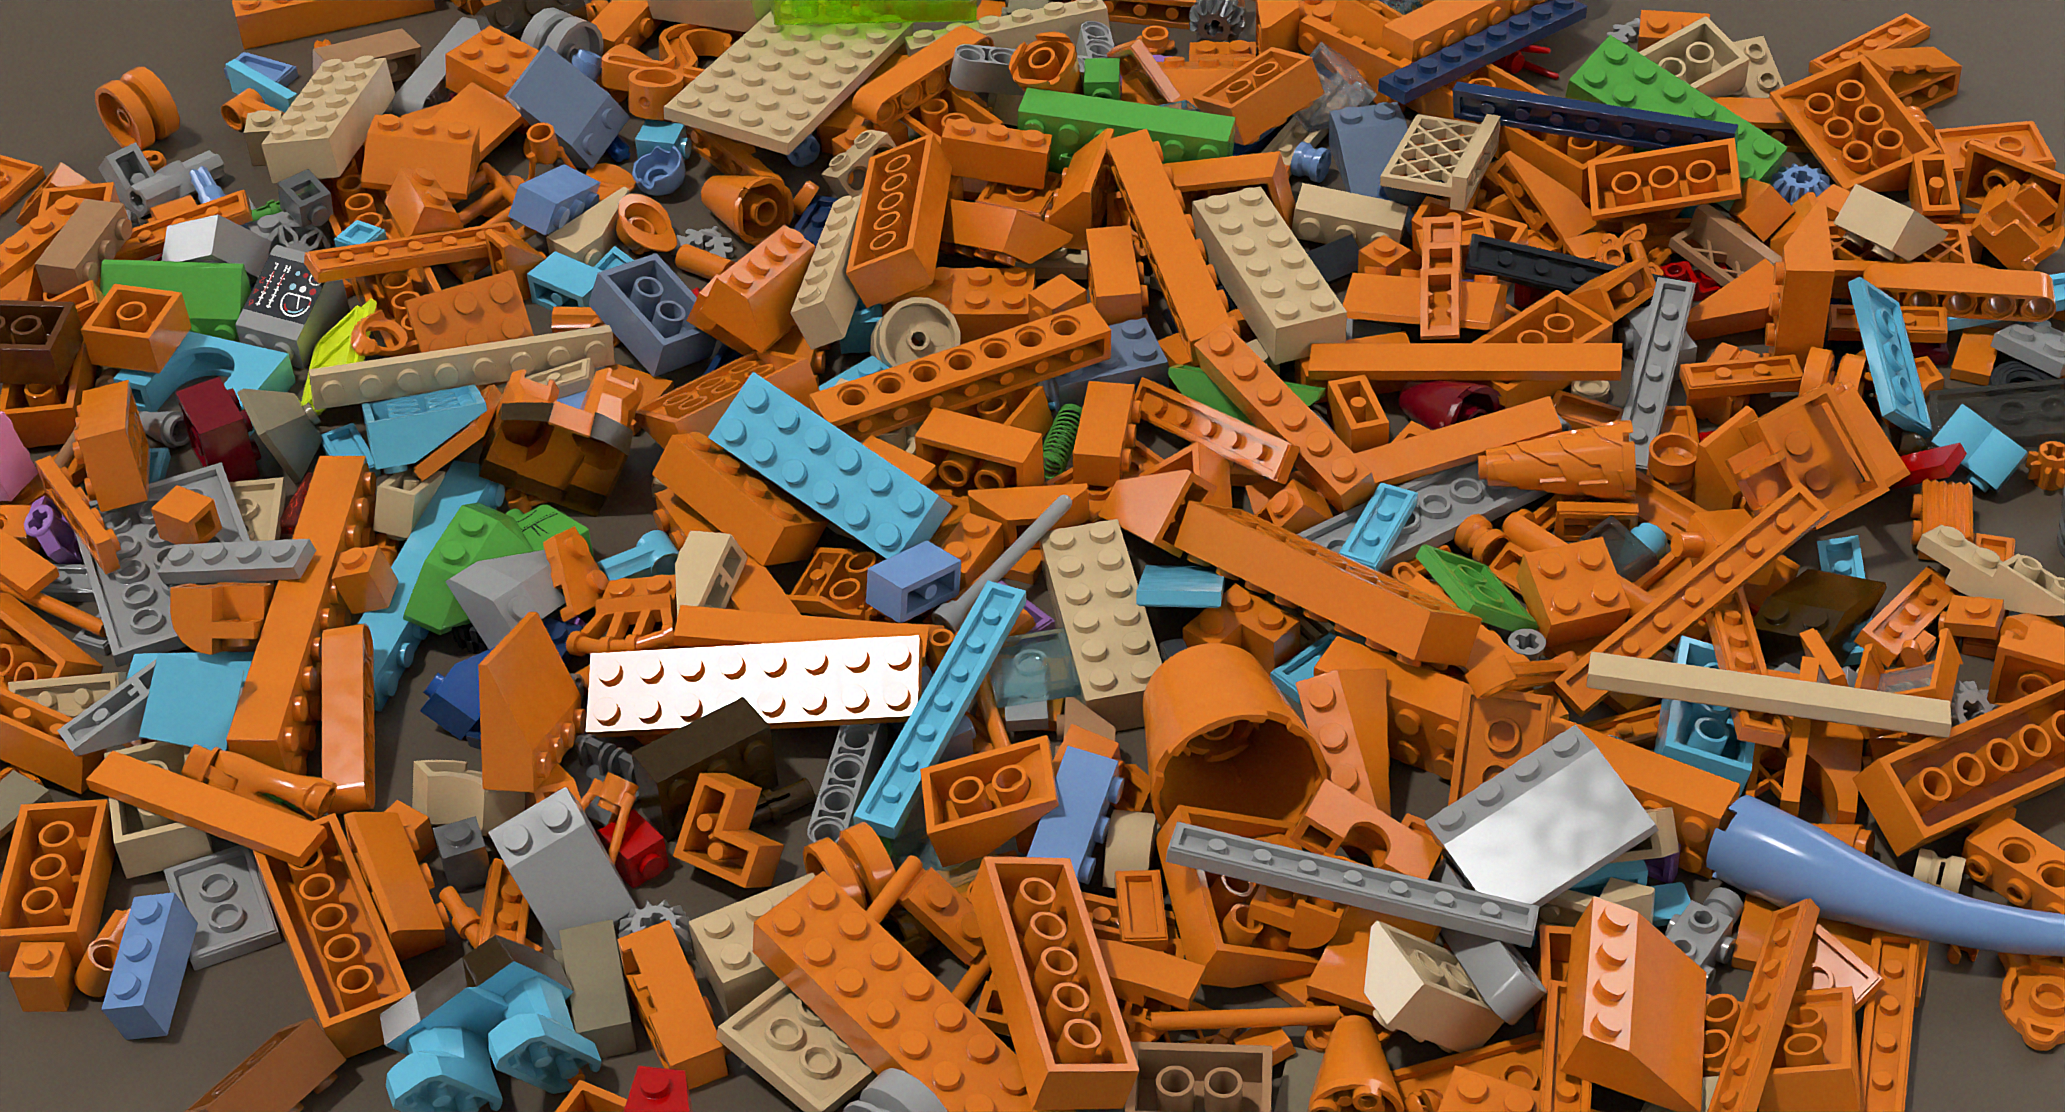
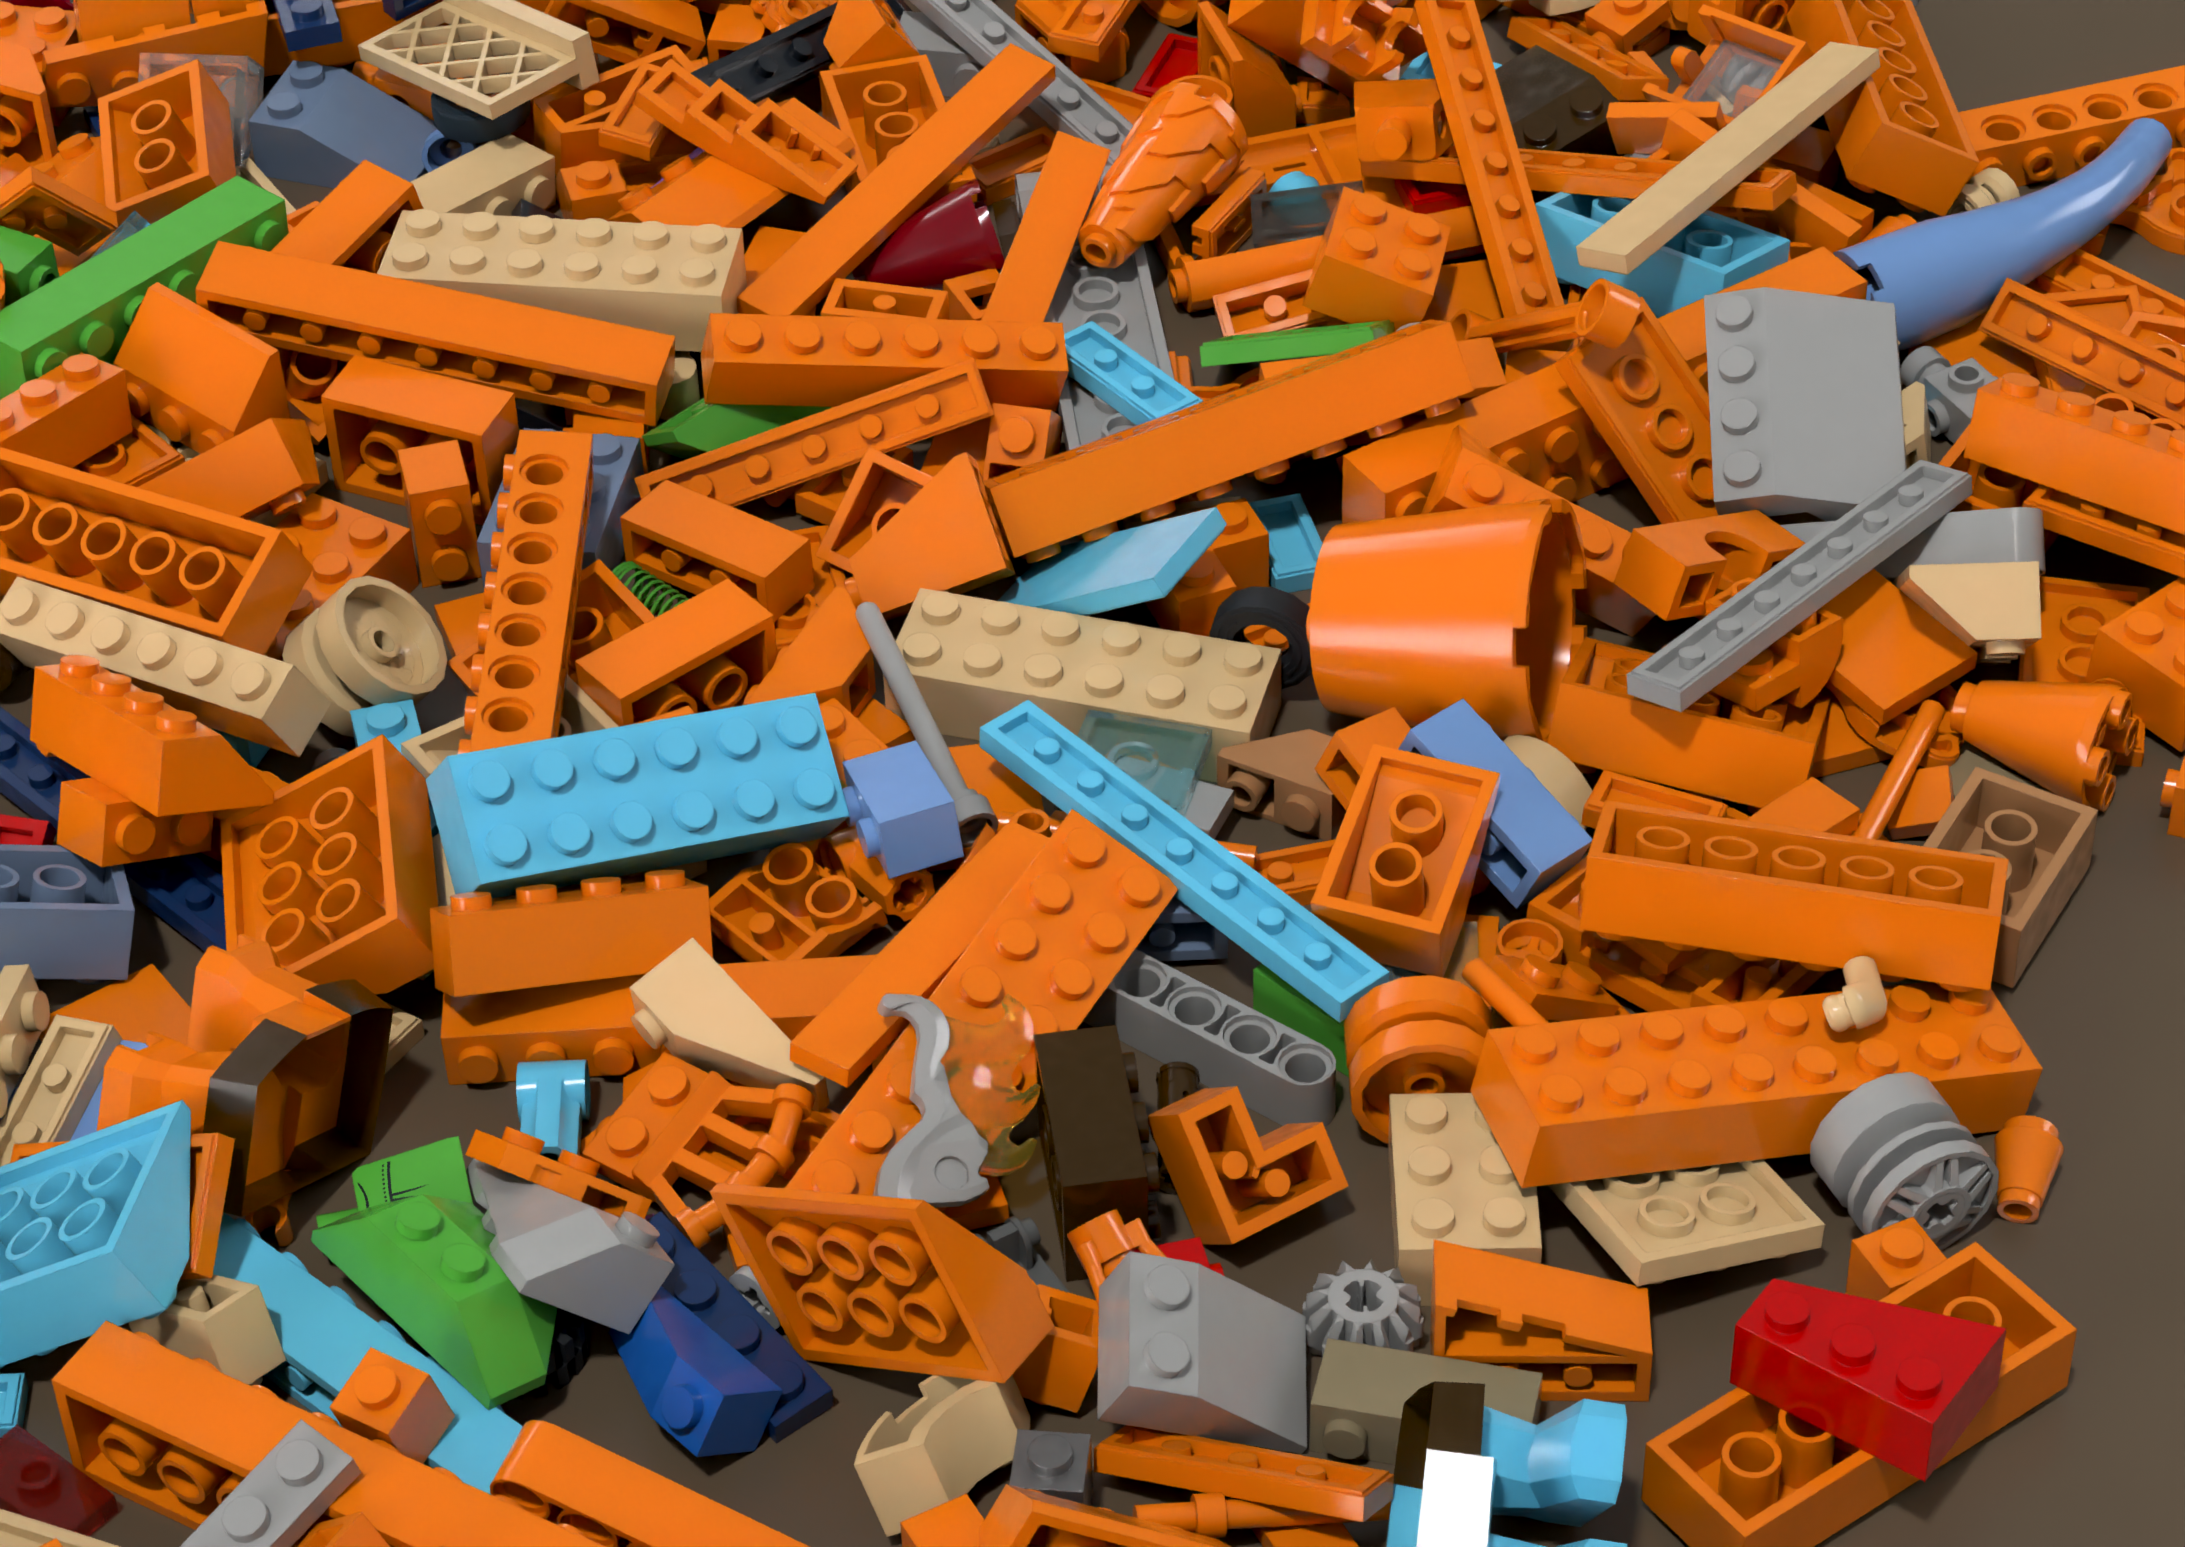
camera: 65 degrees left, 0 degrees up
medium blue wheel [1291,142,1332,183] -> none
orange wheel [1454,513,1511,567] -> none
none -> piece [873,993,1040,1208]
none -> tan arm [1822,956,1887,1032]

